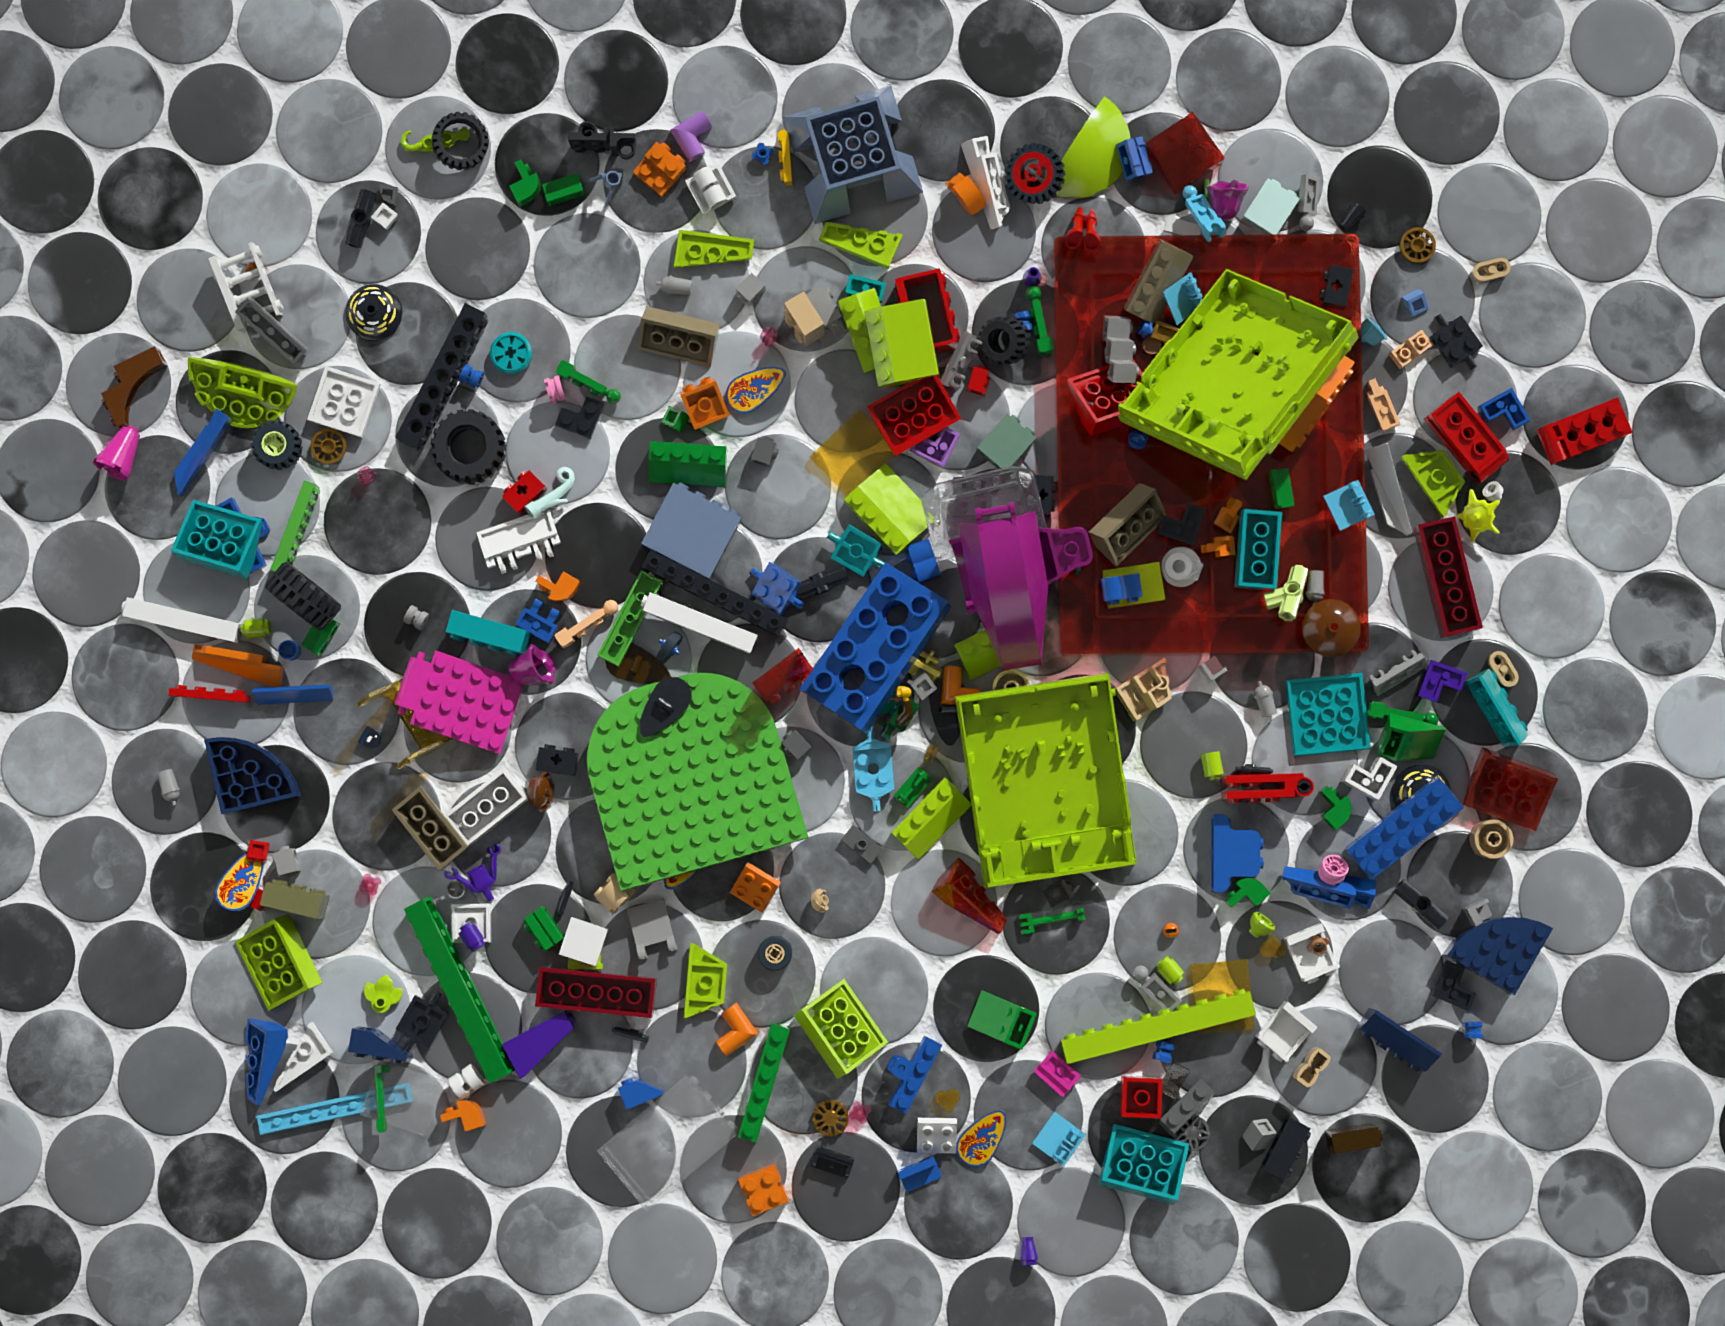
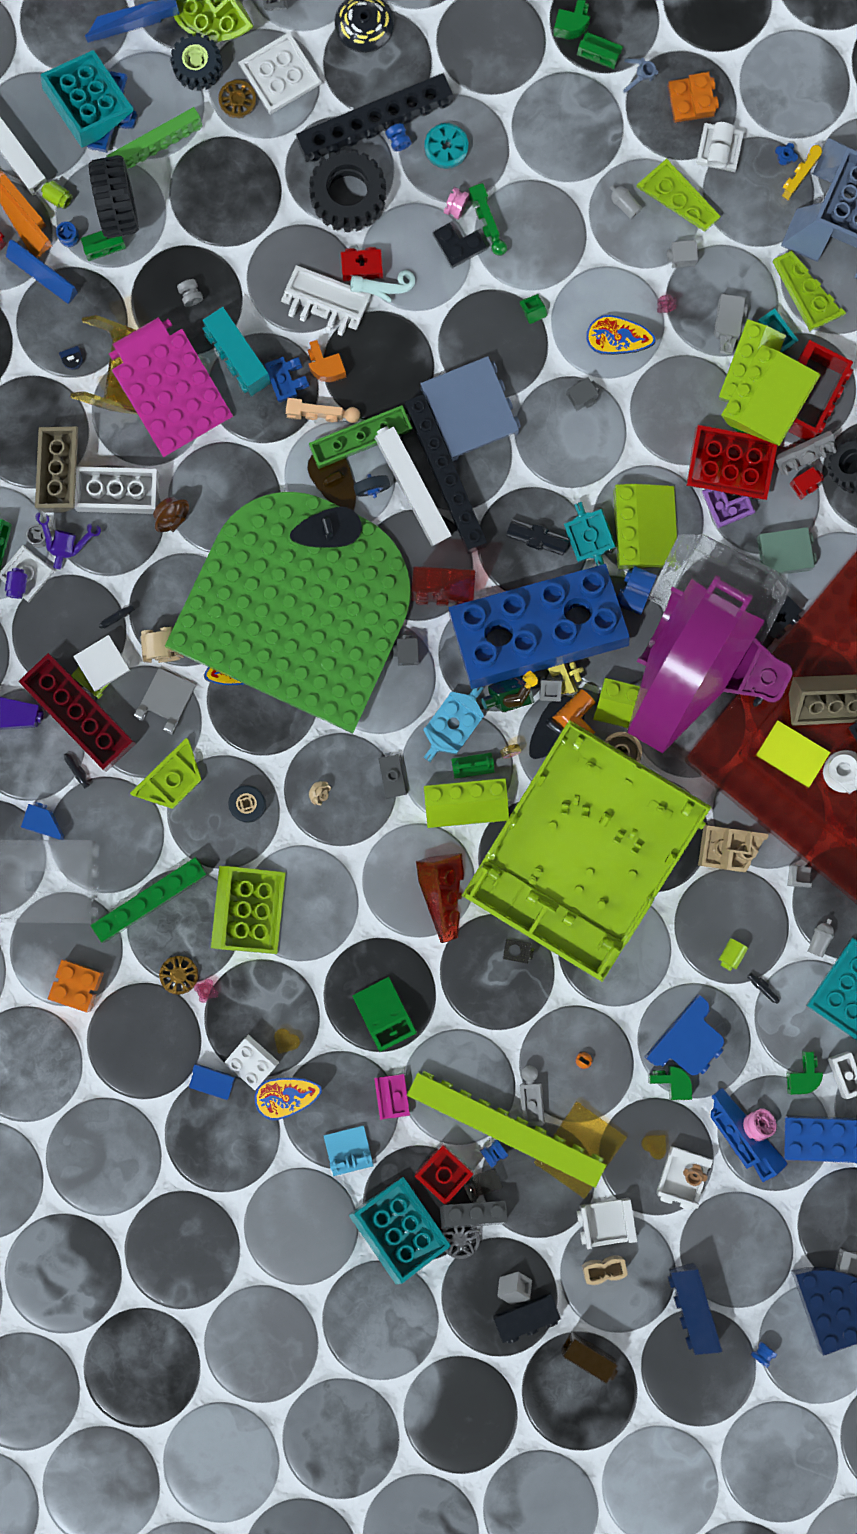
camera: 40 degrees right, 0 degrees up
clear pink plate [356,466,377,485] -> none
magenta piece [508,644,556,686] -> none
green brick [523,906,565,951] -> none
black brick [535,744,579,776] -> none
black plate [568,121,636,160] -> none
dark tan slope [637,306,720,367] -> none
green slope [649,441,728,488] -> none
medium lavender brick [670,111,712,163] -> none
orange plate [679,377,730,430] -> none
orange brick [716,1002,759,1057] -> none
orange plate [730,862,781,913] -> none
blue plate [750,562,804,615] -> none
tan brick [783,291,825,347] -> none
clear yellow piece [809,410,894,496] -> none
black hinge [811,1146,855,1179] -> none
blue plate [887,1035,942,1114] -> none
green hinge [1018,908,1085,935] -> none
dark purple cone [1019,1237,1039,1266] -> none
blue brick [1100,574,1142,605] -> none
lime brick [1156,956,1184,985] -> none
red hinge [1221,773,1314,804] -> none
lime brick [1249,912,1275,938] -> none
black piece [1393,879,1449,930] -> none
black plate [1432,960,1476,1011] -> none

